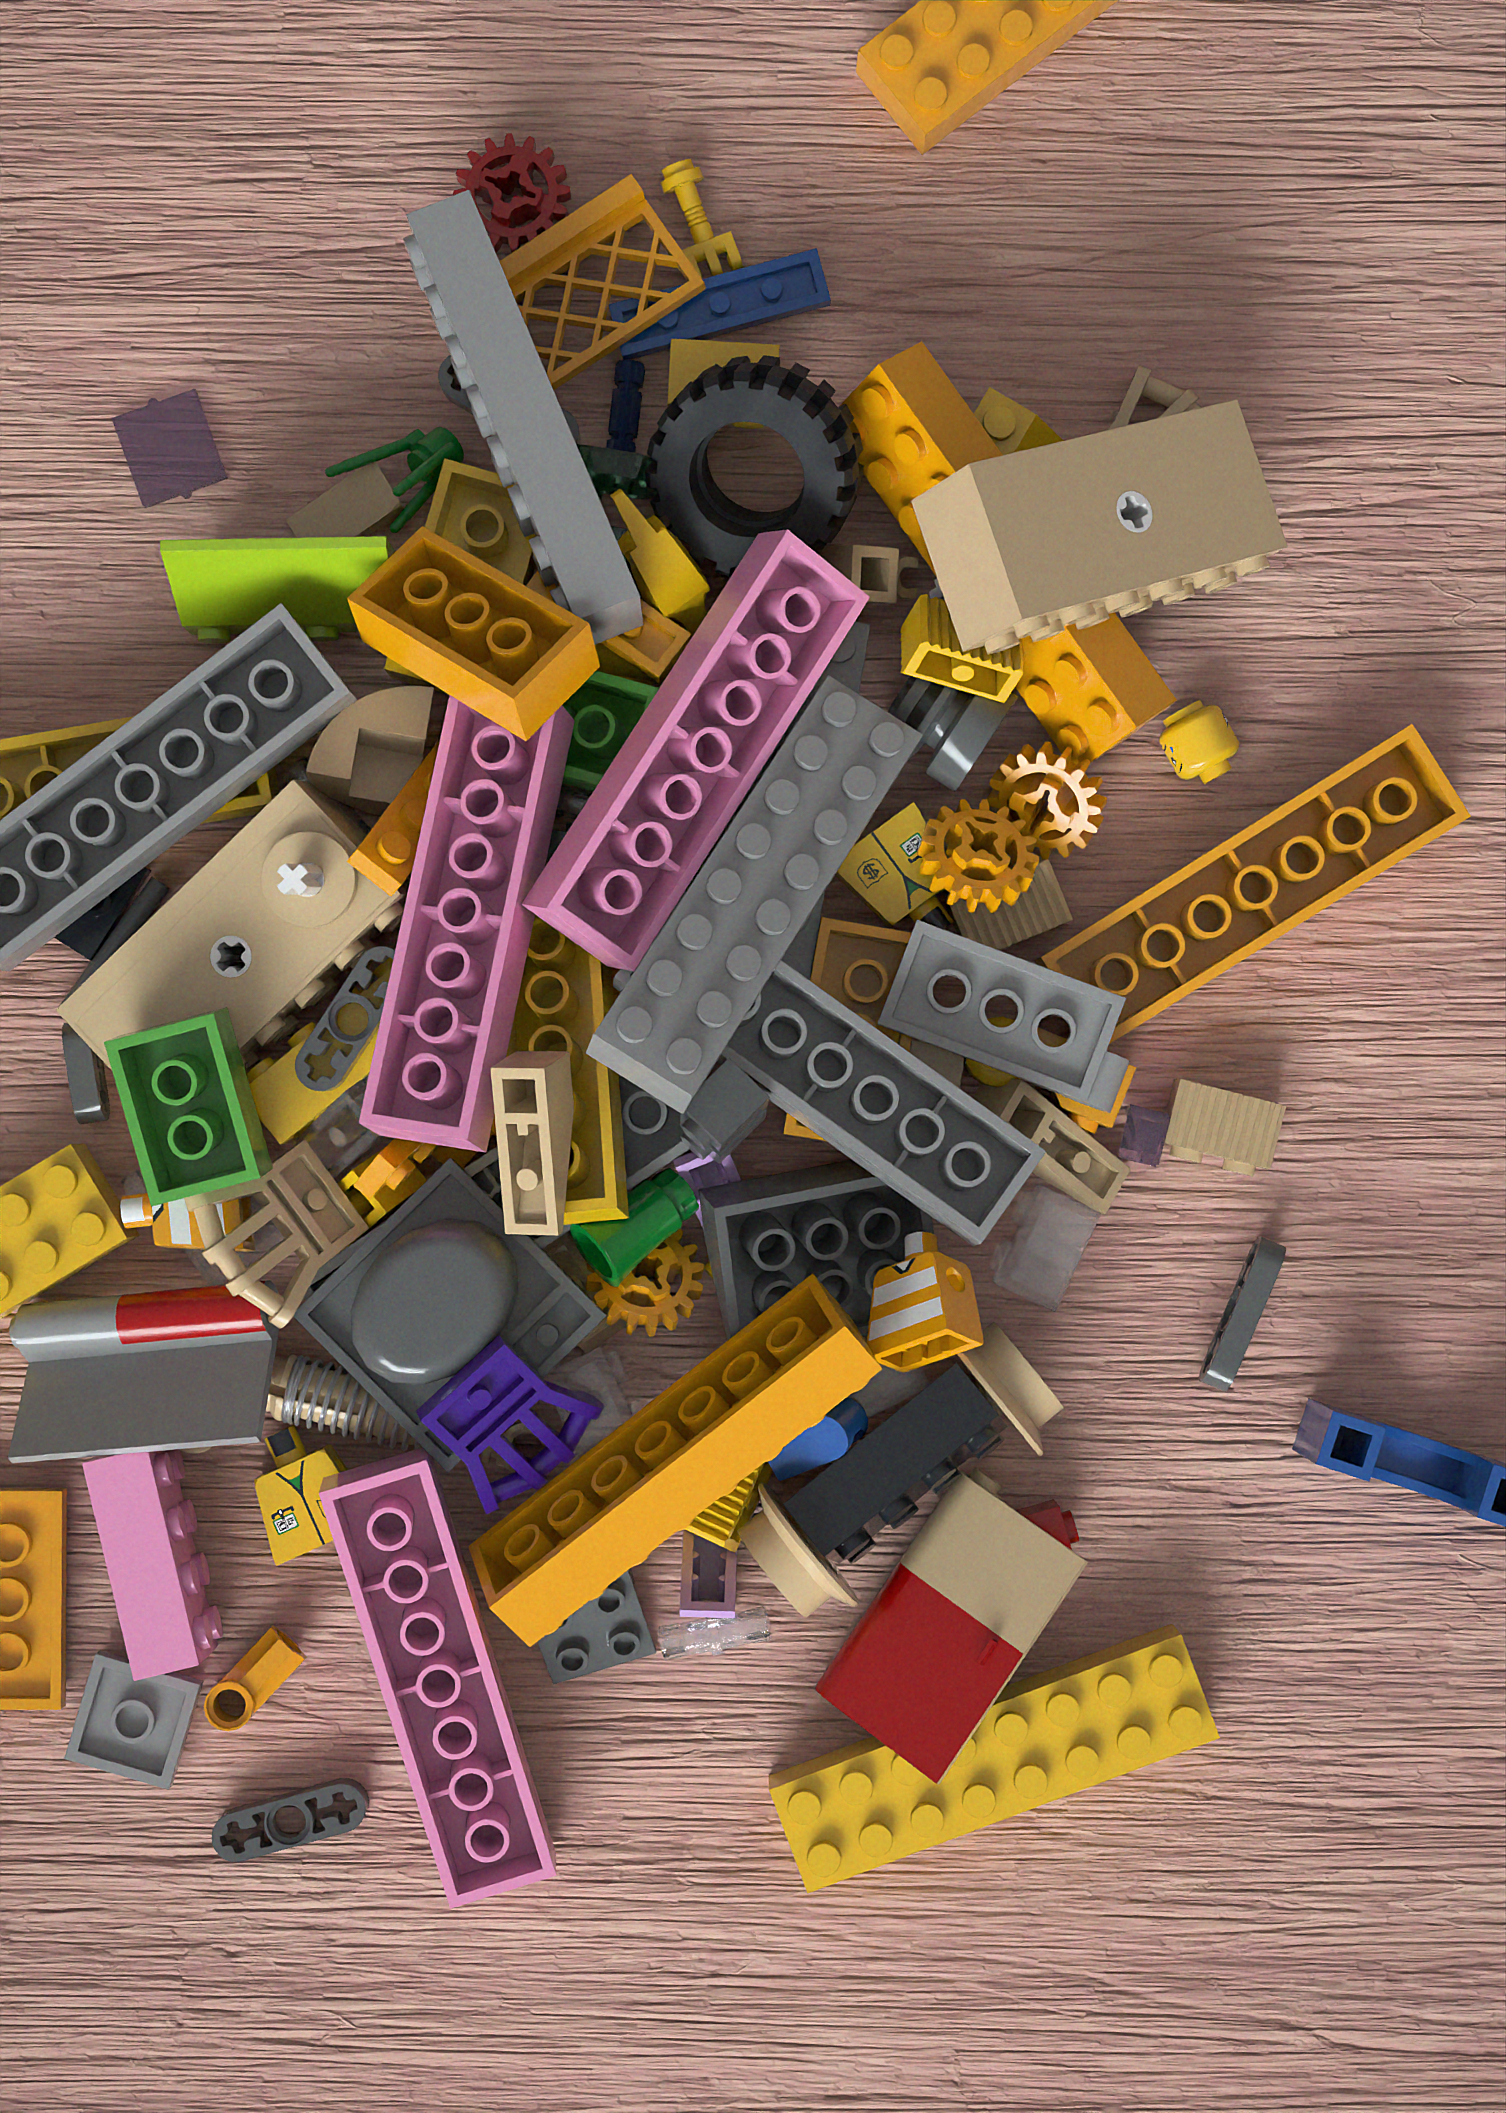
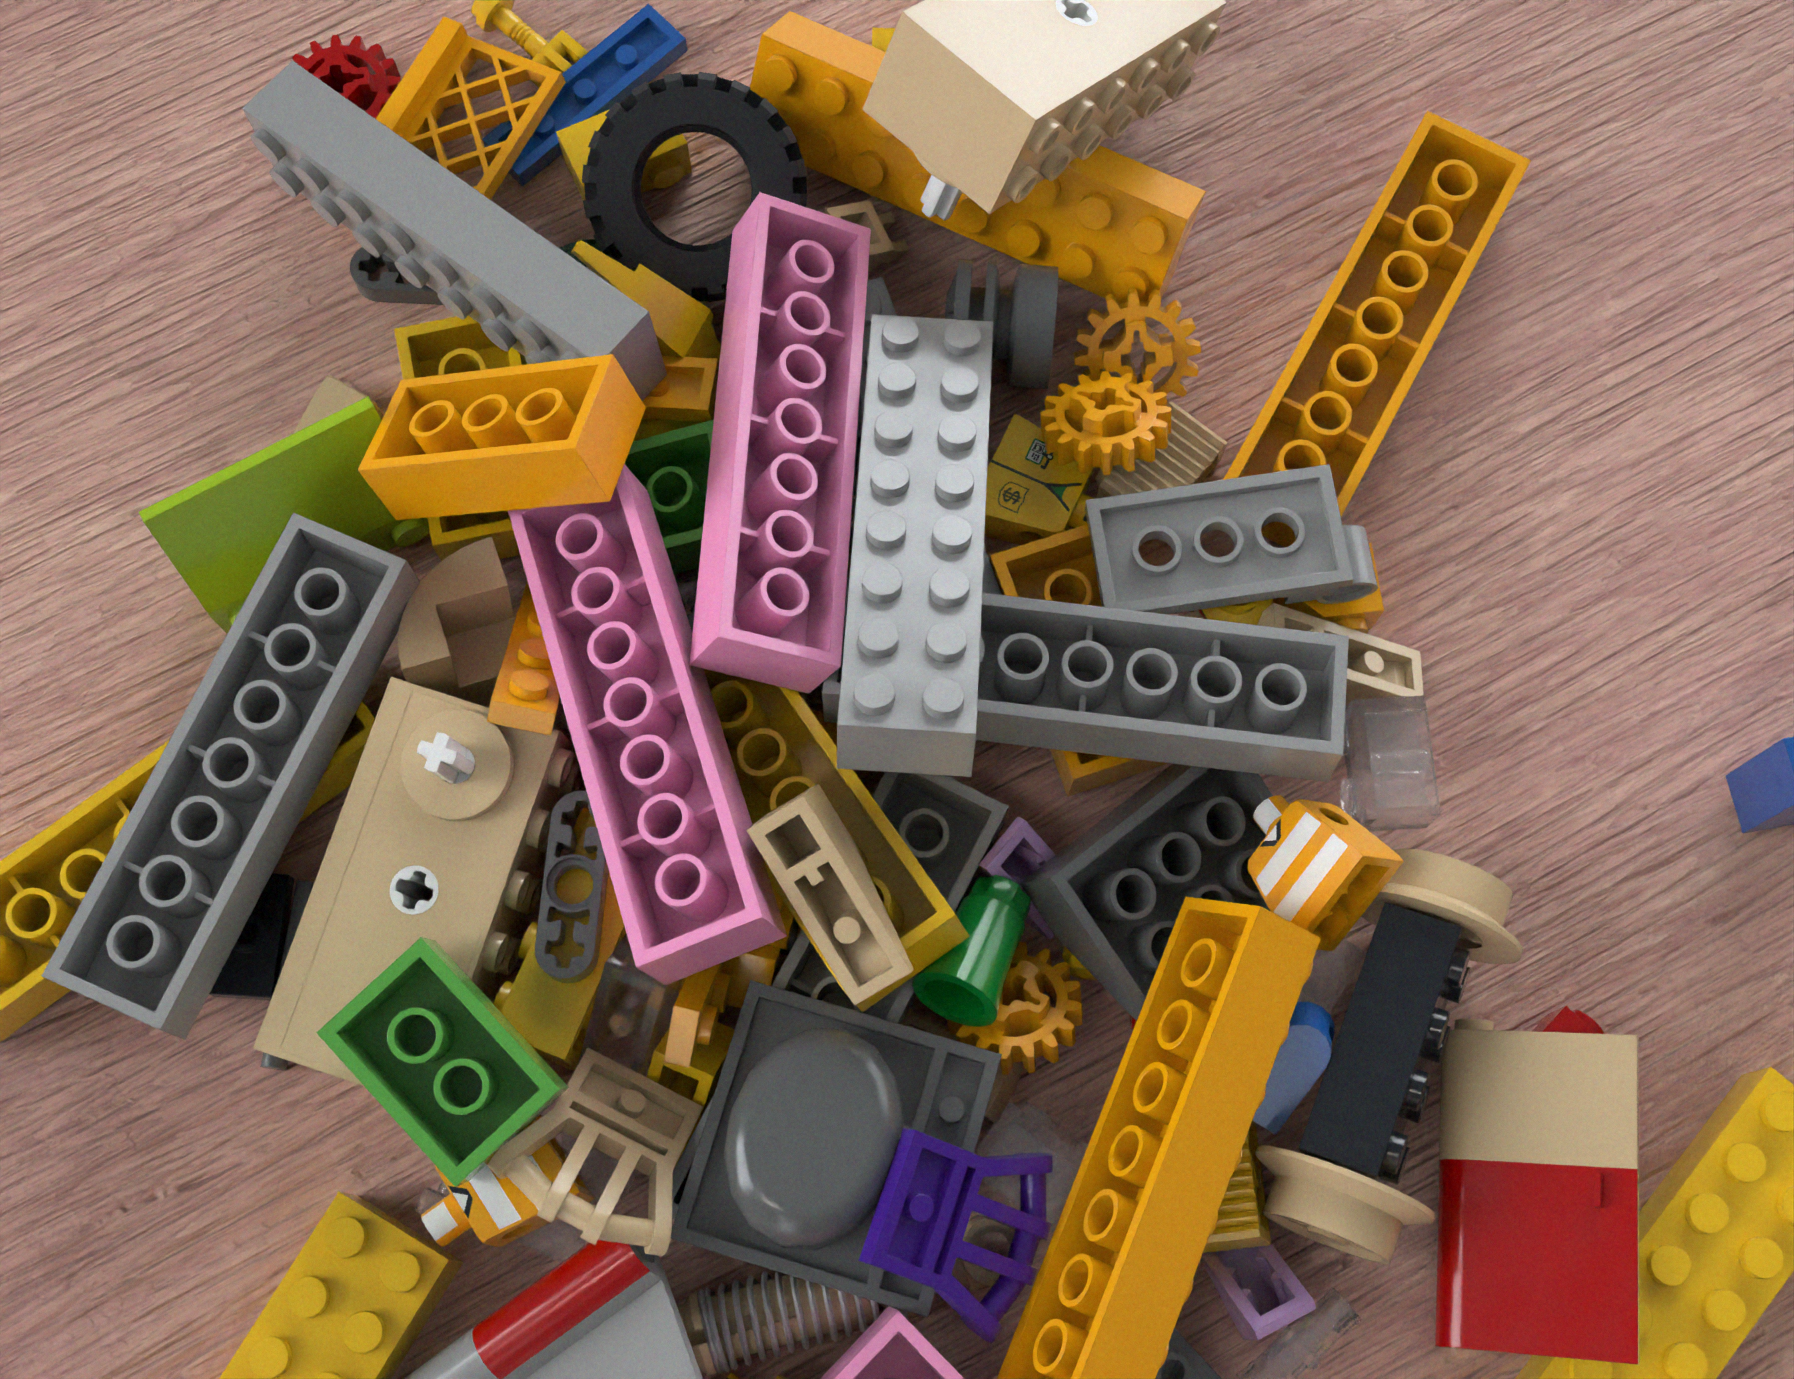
camera: 25 degrees left, 15 degrees down
dark grey beam [62,1023,110,1125] -> none
clear purple piece [111,389,228,508] -> none
green plant [325,427,464,533] -> none
dark blue axle [605,359,645,468] -> none
dark grey brick [680,1058,770,1164] -> none
yellow brick [900,594,1023,703] -> none
clear purple slope [1118,1104,1171,1167] -> none
yellow head [1159,700,1239,784] -> none
tan brick [1159,1079,1286,1177] -> none
dark grey beam [1199,1236,1286,1392] -> none

